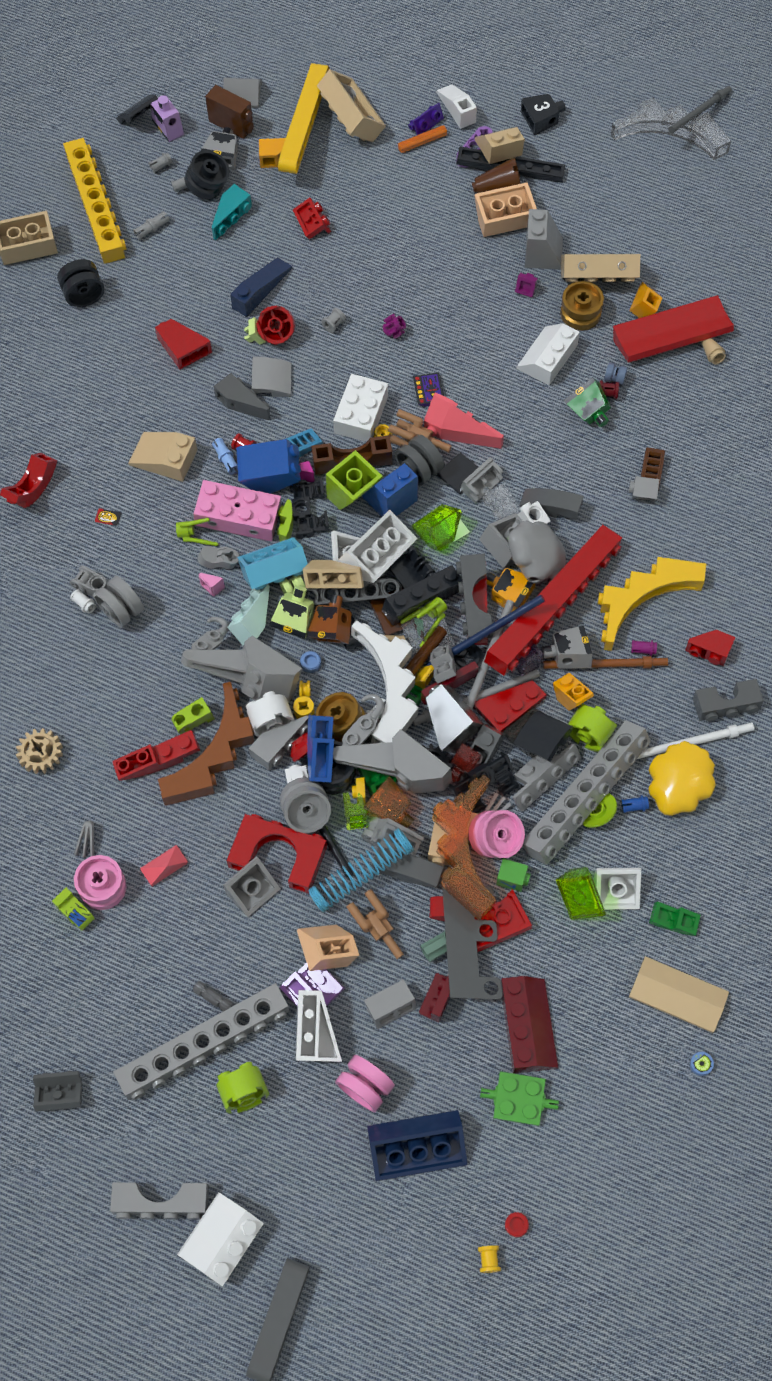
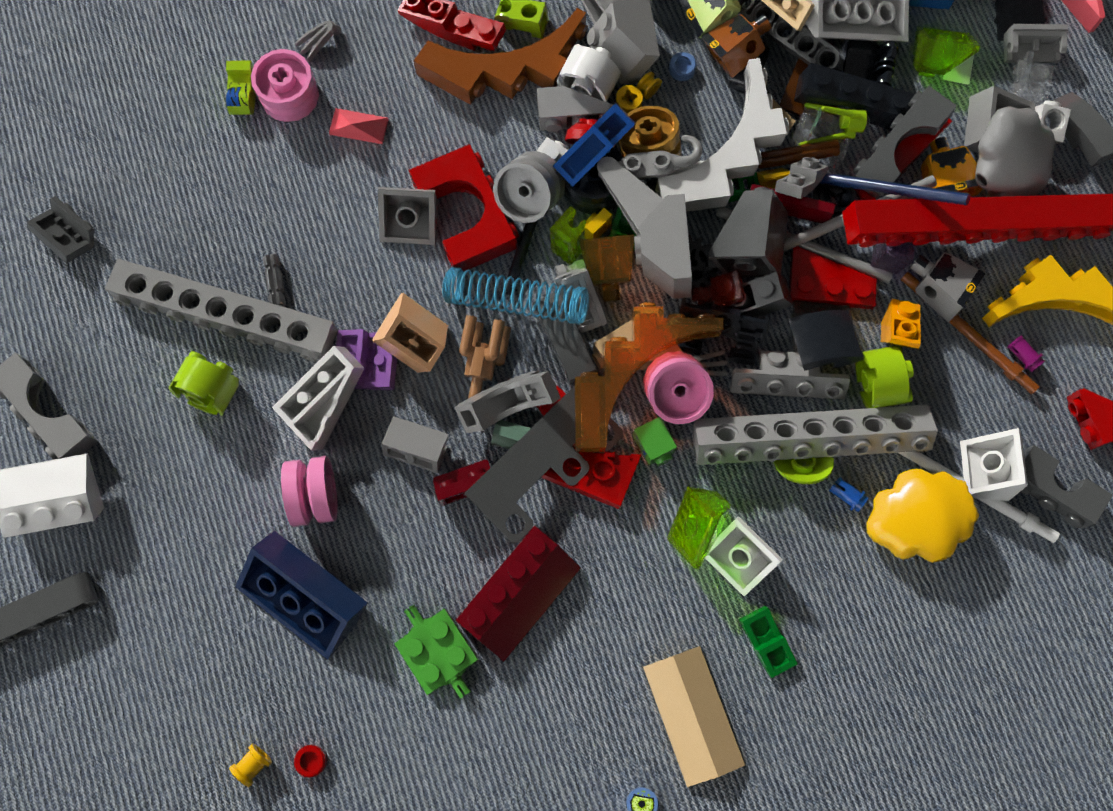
camera: 45 degrees right, 10 degrees up
none -> light grey arch [454,370,561,433]
none -> white slope [960,428,1028,501]

